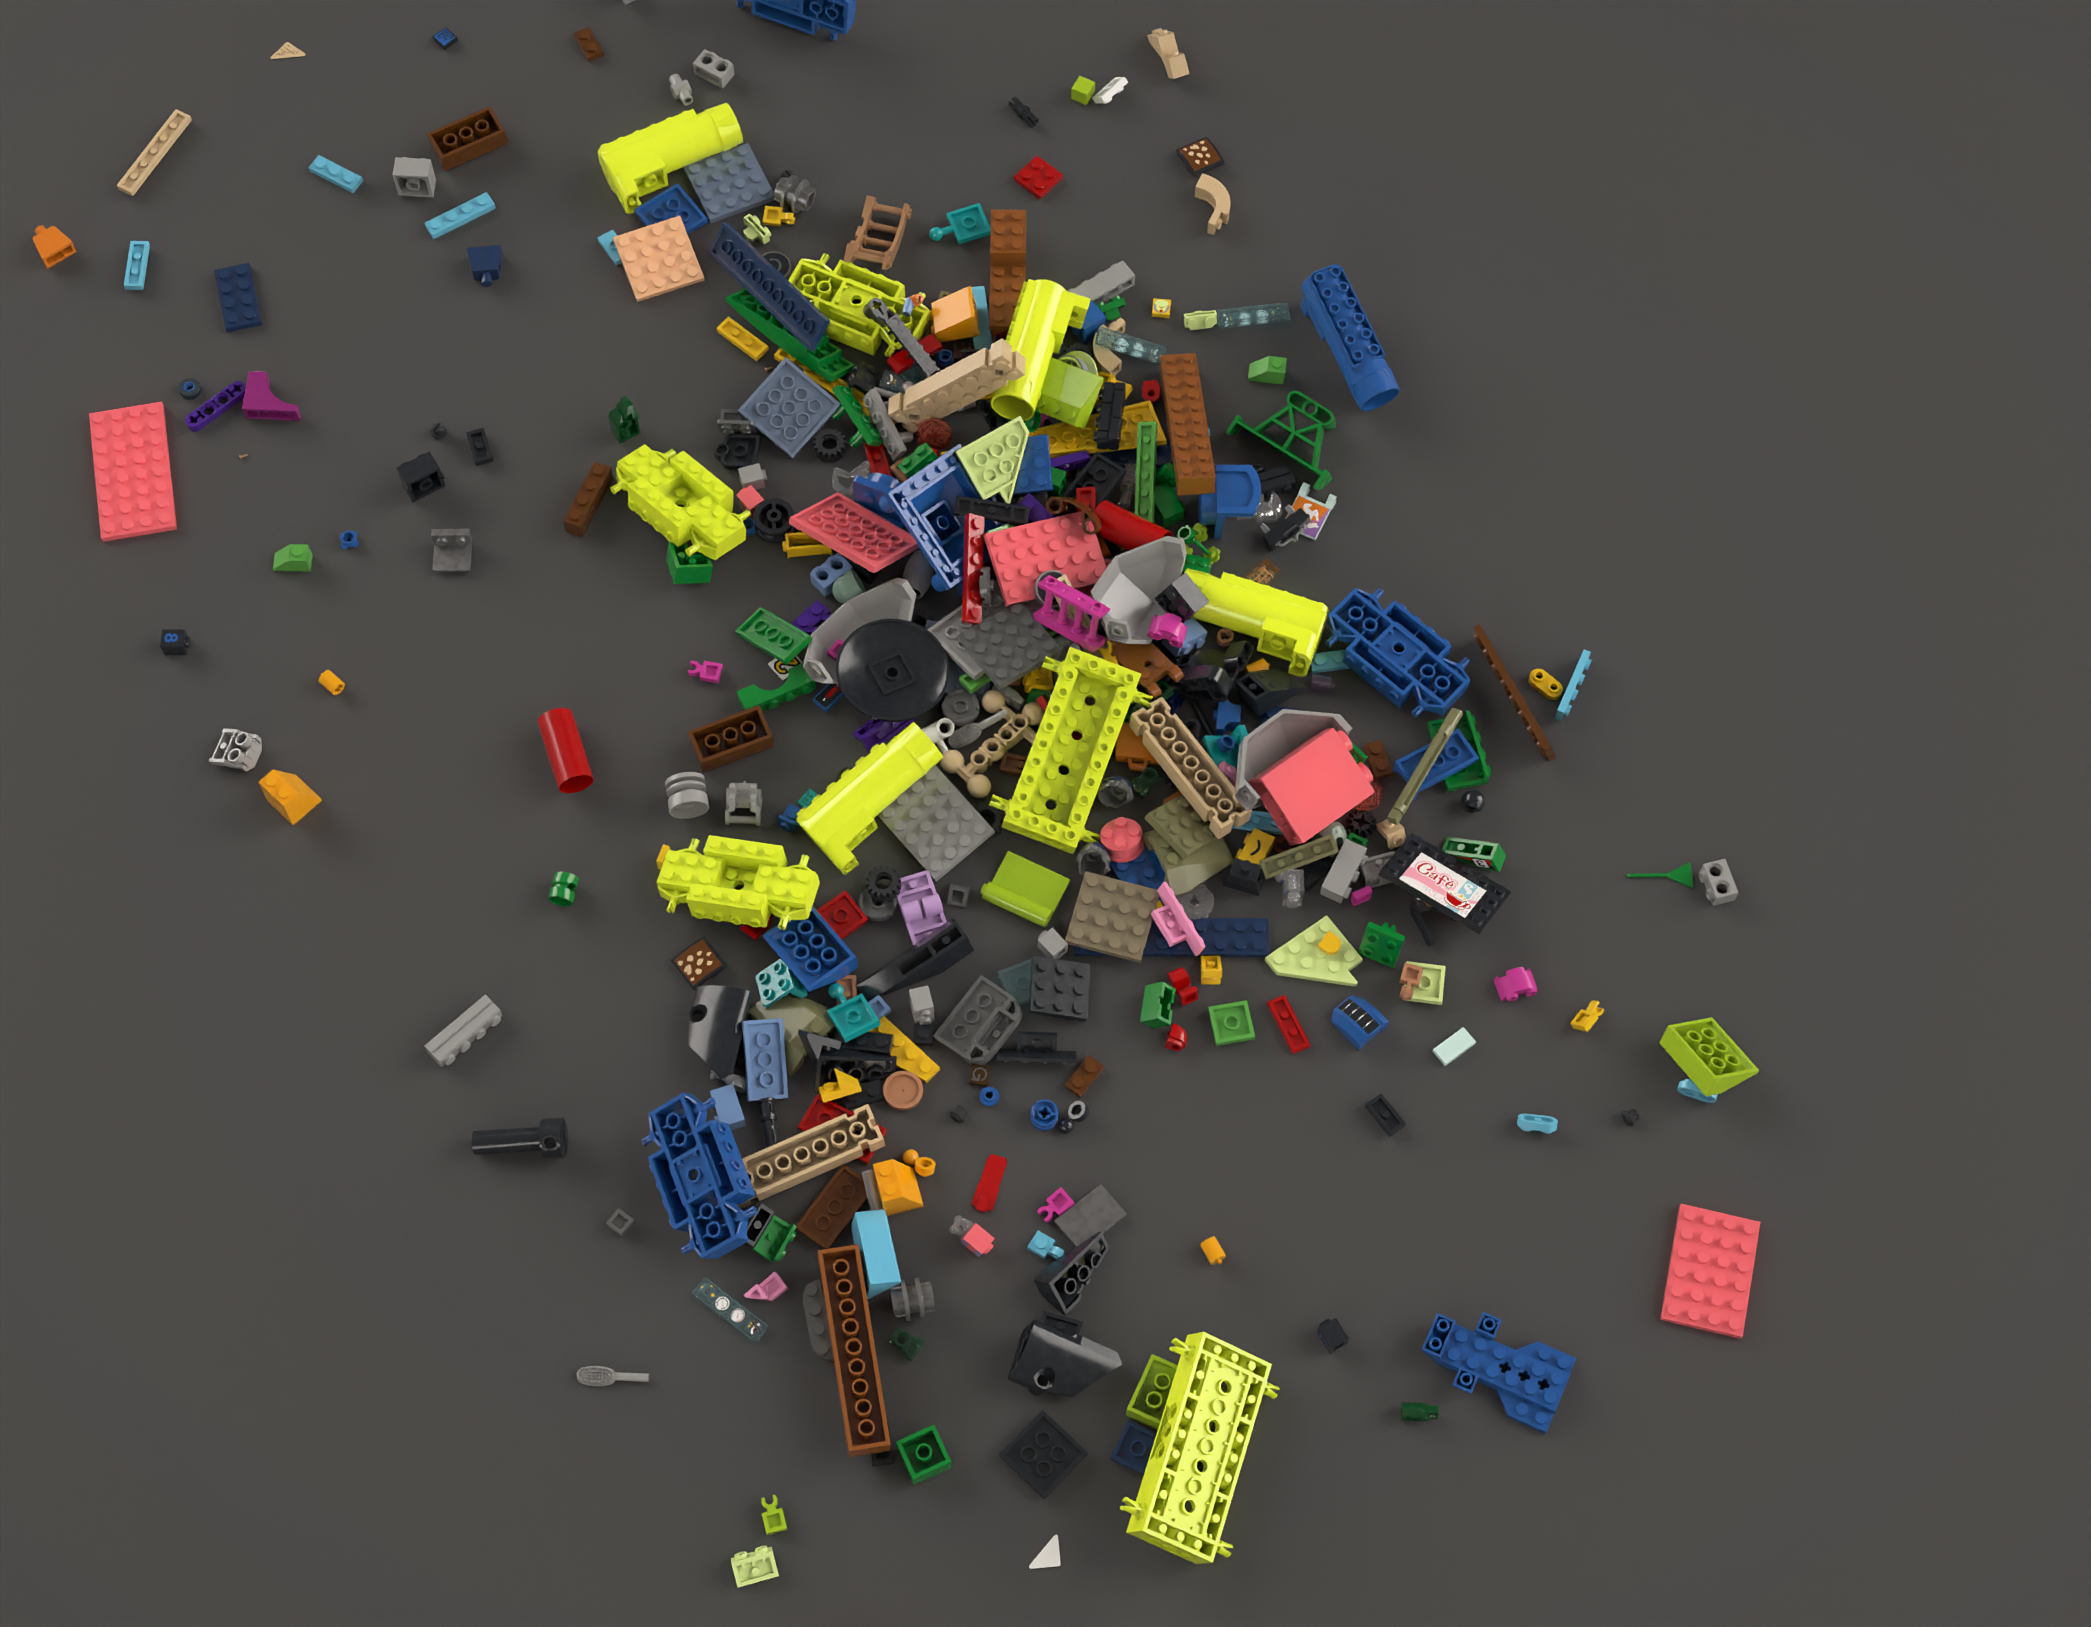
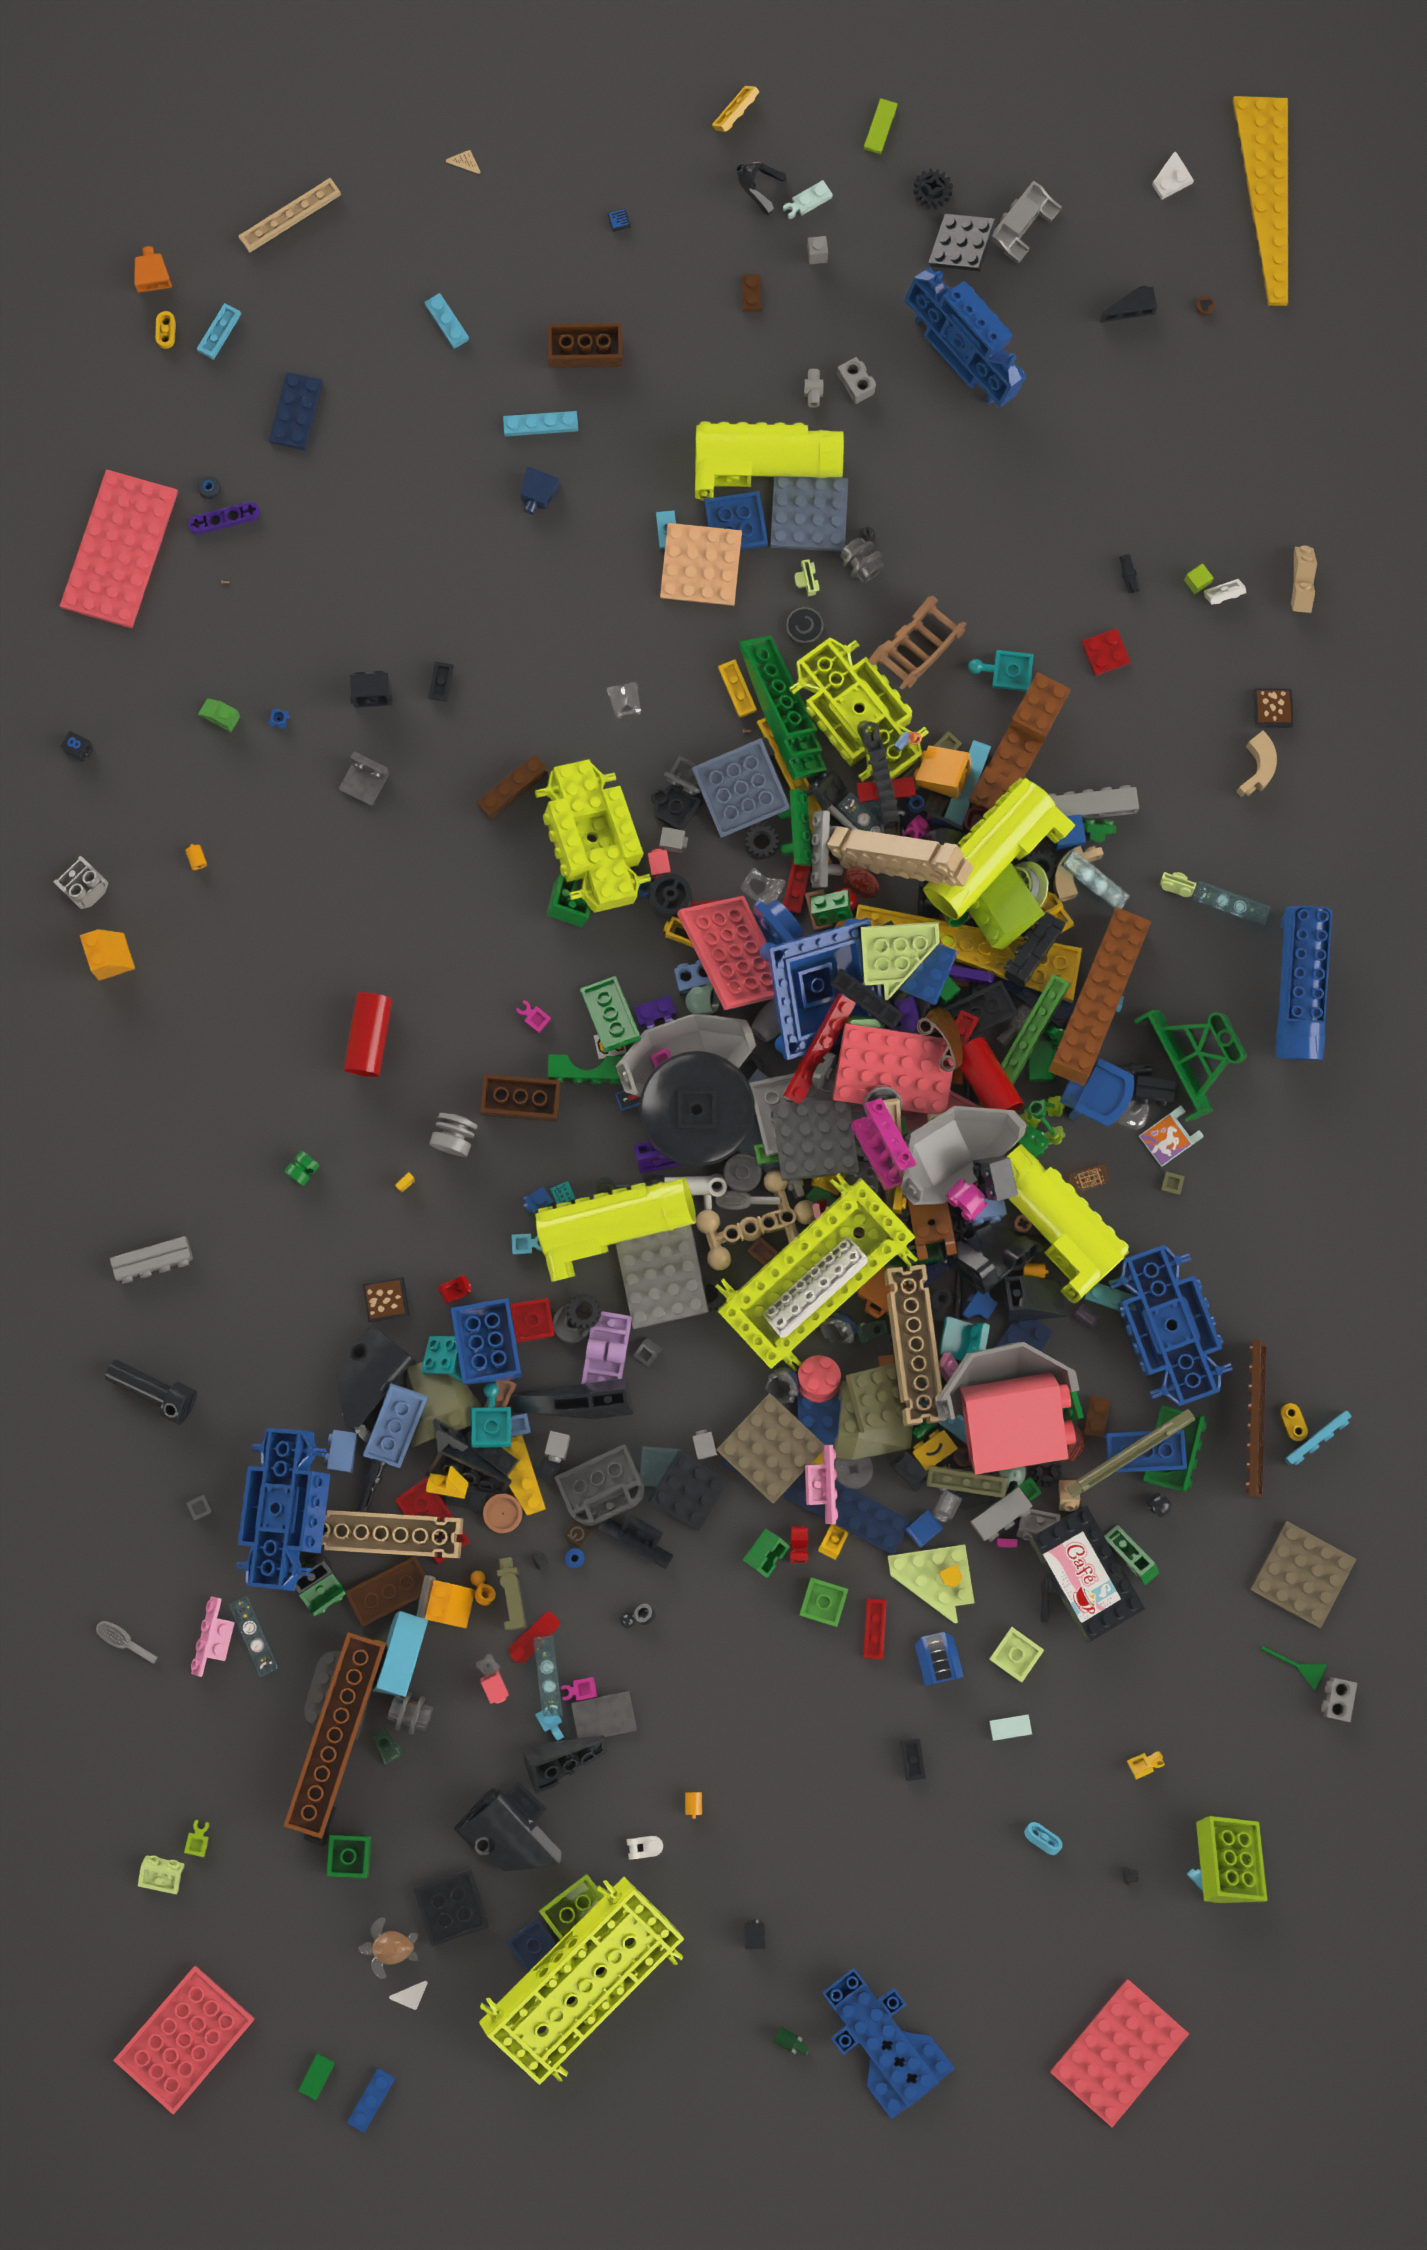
camera: 25 degrees right, 15 degrees up
magenta arch [242,371,301,421] -> none
light grey brick [393,157,436,197] -> none
black piece [431,423,447,439] -> none
dark green piece [608,396,640,444] -> none
neon yellow piece [657,835,820,930] -> none
dark blue plate [708,222,830,351] -> none
light grey piece [725,781,762,826] -> none
bright pink slope [744,1272,788,1301] -> none
yellow plate [762,206,795,227] -> none
lime door [980,851,1071,928] -> none
blue wheel [1031,1099,1058,1131] -> none
reddish brown plate [1065,1055,1104,1099] -> none
red piece [1142,380,1161,404] -> none
tile [1152,298,1171,318] -> none
red piece [1164,1023,1187,1051] -> none
blue plate [1217,735,1235,753] -> none
bright green slope [1248,356,1287,385] -> none
black piece [1260,505,1310,551] -> none
green plate [1358,922,1405,968] -> none
nougat plate [1399,963,1424,1001] -> none
dark pink cylinder [1494,967,1538,1001] -> none
none -> yellow plate [155,311,176,349]
none -> bright pink bracket [191,1596,235,1677]
none -> animal [358,1917,418,1979]
none -> olive hips [497,1557,527,1631]
none -> medium azure plate [512,1234,542,1255]
none -> clear light blue tile [534,1636,562,1718]
none -> clear piece [607,682,641,718]
none -> white plate [626,1836,663,1860]
none -> white plate [762,1236,868,1337]
none -> blue piece [906,1510,944,1548]
none -> green pin [912,1420,937,1441]
none -> olive tile [1160,1171,1185,1196]
none -> dark tan plate [1250,1521,1356,1629]

